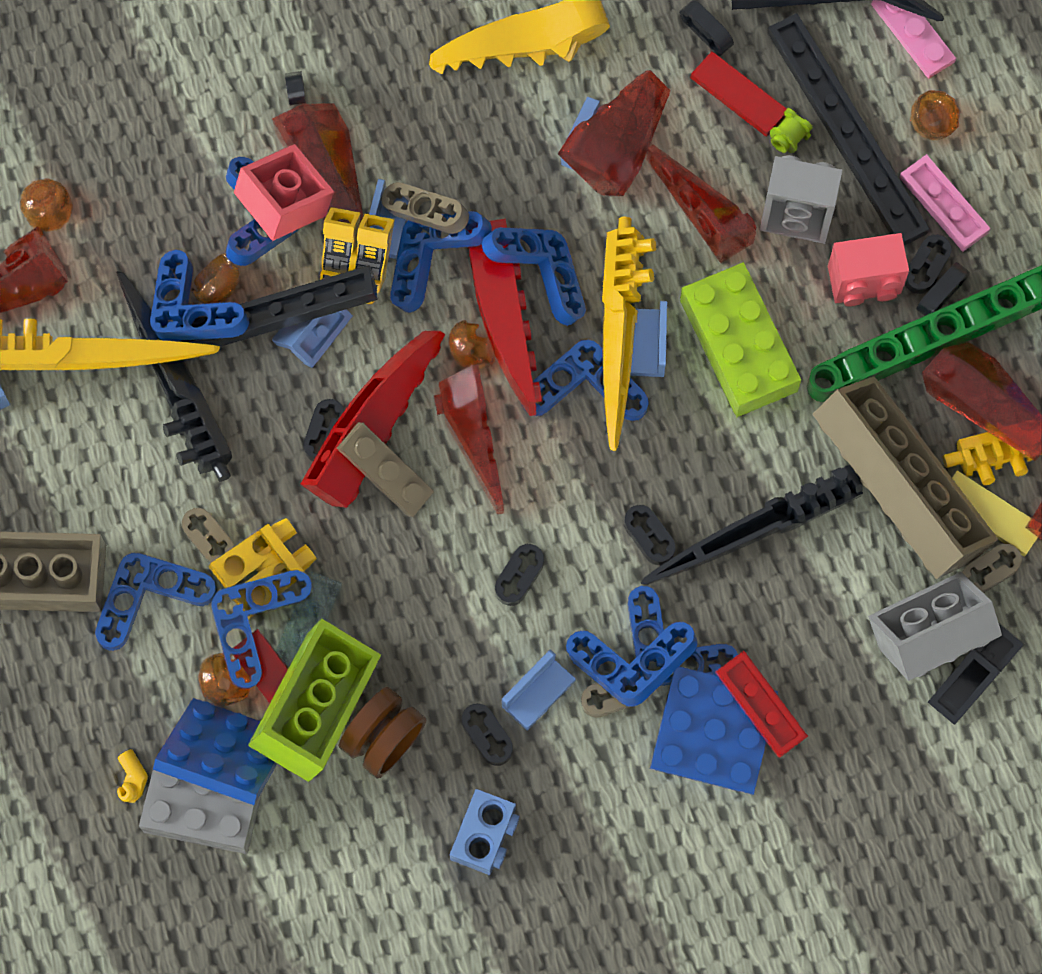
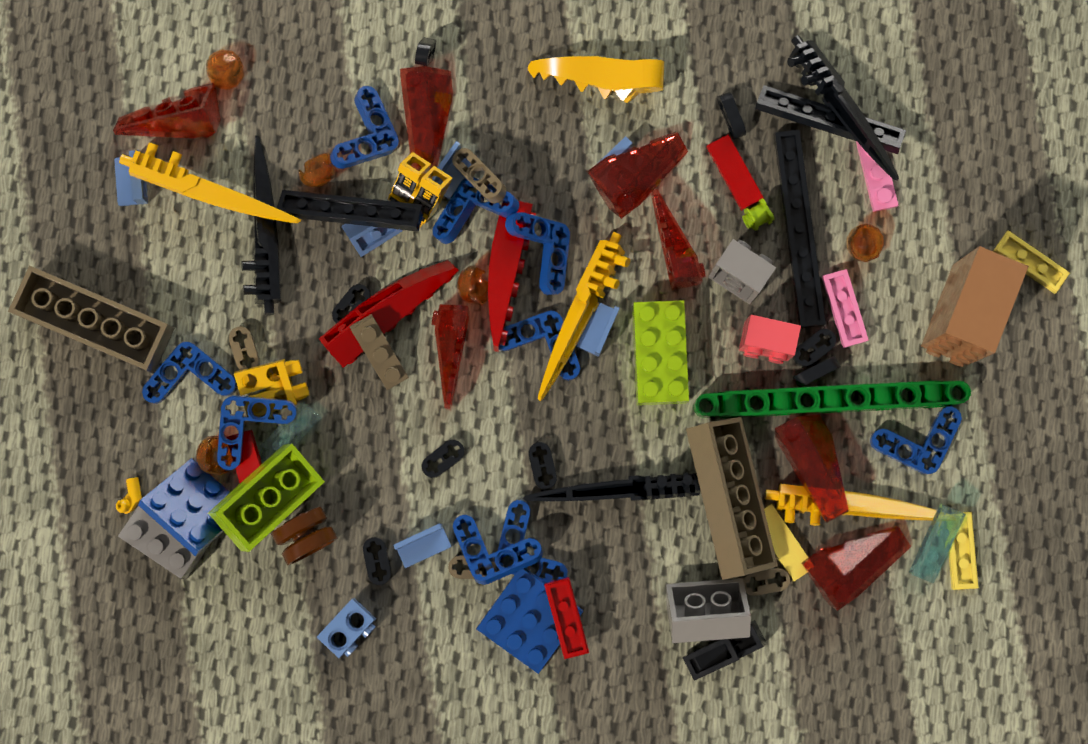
camera: 20 degrees right, 10 degrees up
blue beam [150,250,249,341] -> none
coral brick [234,144,334,241] -> none

